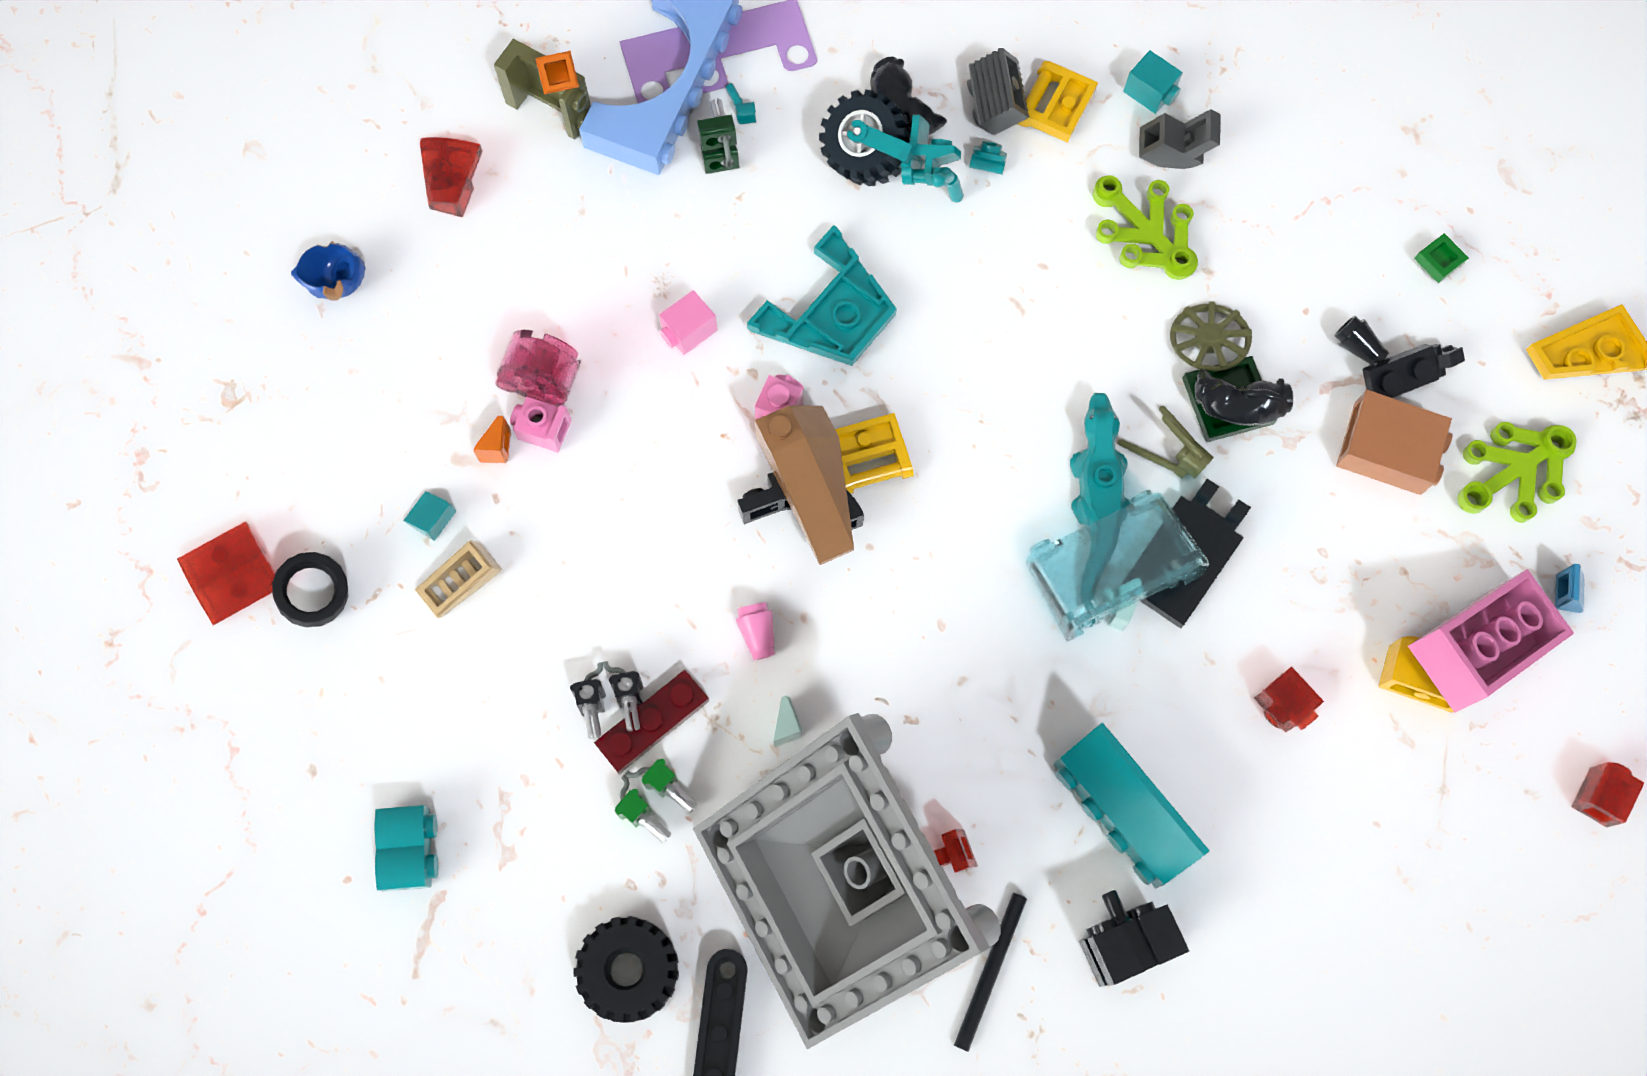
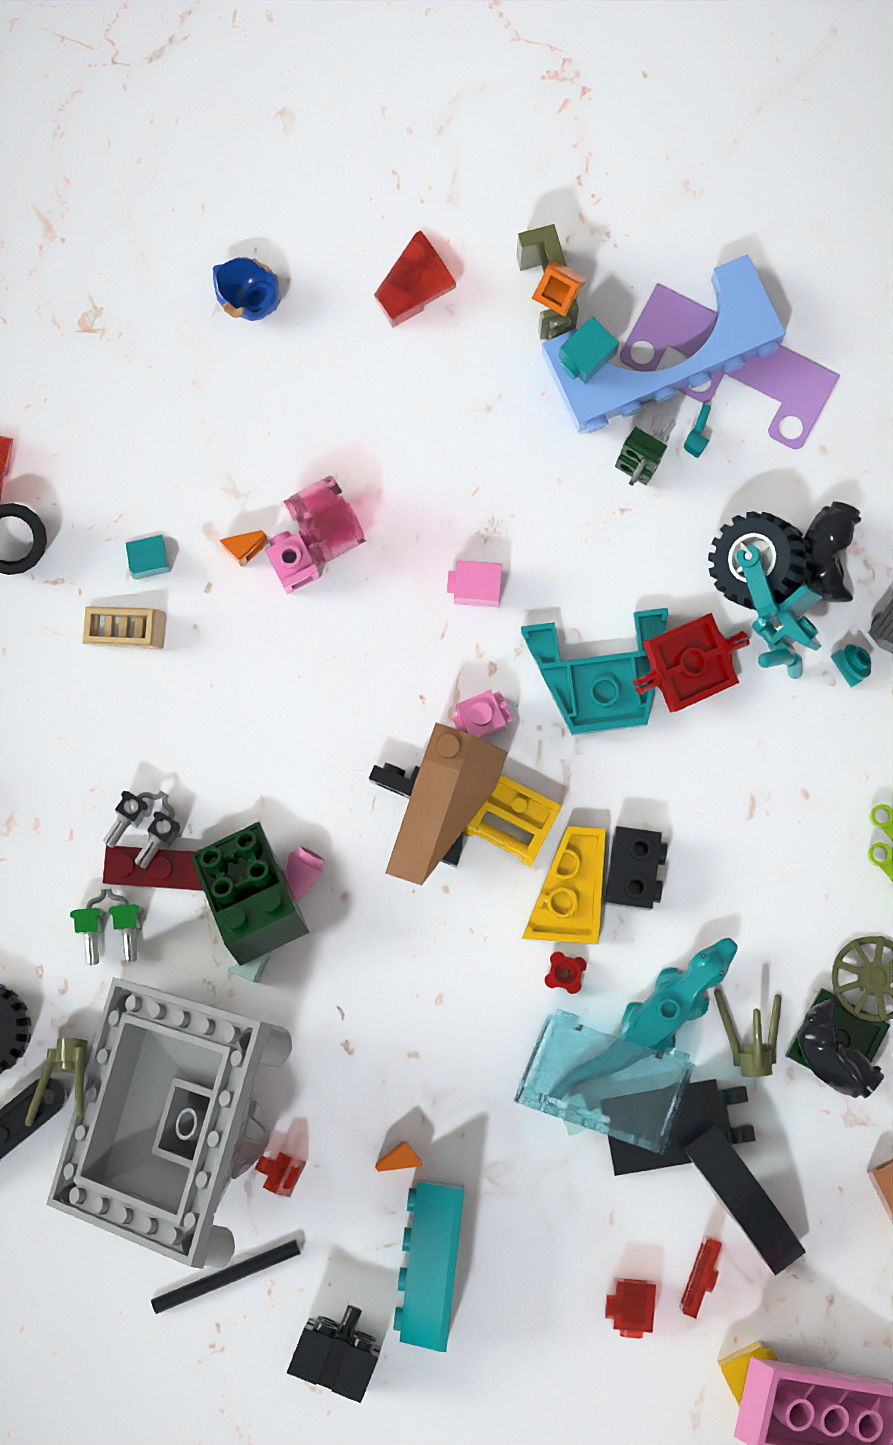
camera: 50 degrees right, 10 degrees up
none -> olive plant [25,1038,88,1126]
none -> dark green slope [190,821,310,966]
none -> orange slope [375,1140,424,1172]
none -> yellow wing [521,826,606,944]
none -> red plate [544,951,587,994]
none -> teal brick [559,316,619,384]
none -> black brick [604,826,668,911]
none -> red plate [633,613,750,713]
none -> clear red plate [679,1235,722,1319]
none -> black slope [684,1125,806,1276]

